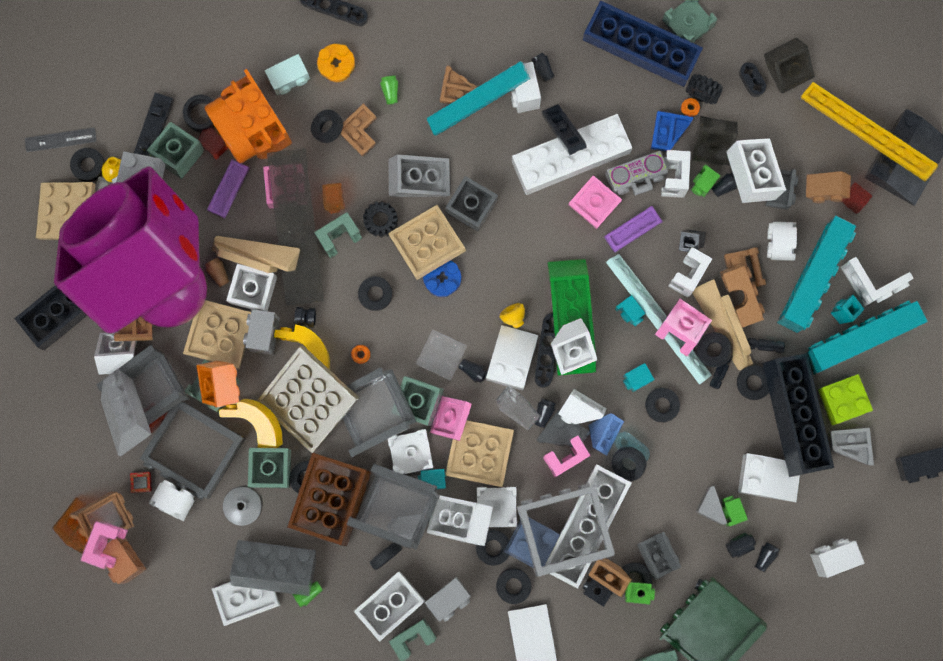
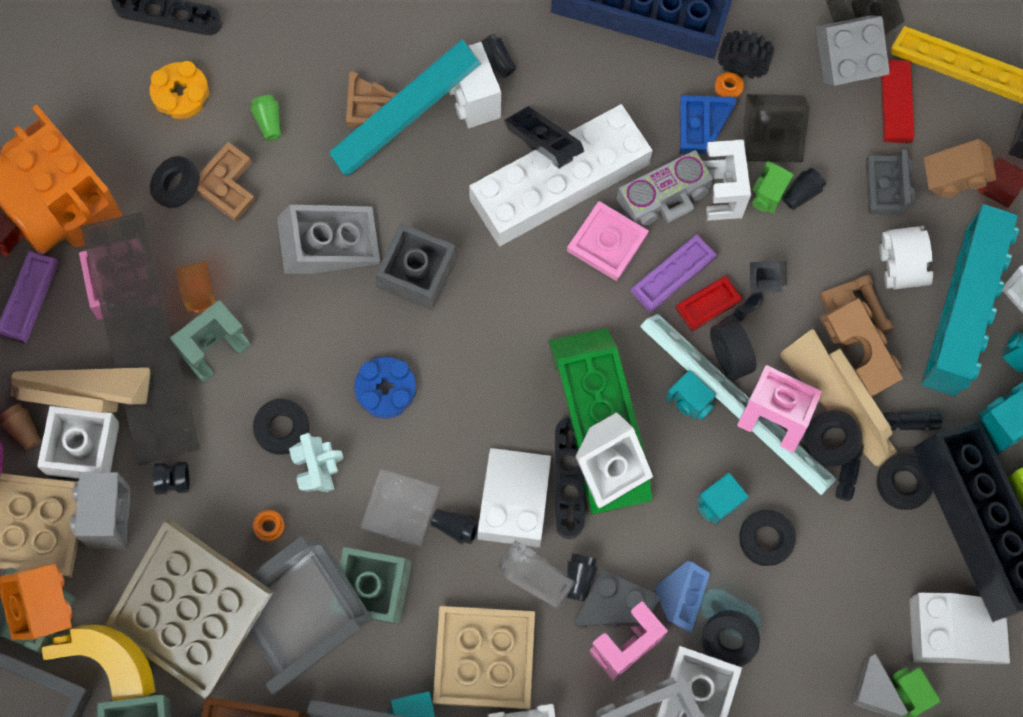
camera: 15 degrees left, 10 degrees down
light aqua brick [265,54,310,95] -> none
yellow arch [274,324,330,370] -> none
black tyre [363,201,398,237] -> none
tan plate [388,205,466,280] -> none
white panel [388,429,434,474] -> none
bright pink plate [430,396,471,441] -> none
yellow brick [499,303,525,328] -> none
white slope [559,389,607,424] -> none
white panel [668,247,712,298] -> none
white brick [727,139,786,203] -> none
black beam [739,62,766,97] -> none
none -> light aqua hips [289,433,344,493]
none -> red tile [675,275,742,332]
none -> black tyre [710,319,757,380]
none -> black piece [720,293,763,323]
none -> light grey brick [815,15,890,86]
none -> red tile [880,60,915,143]

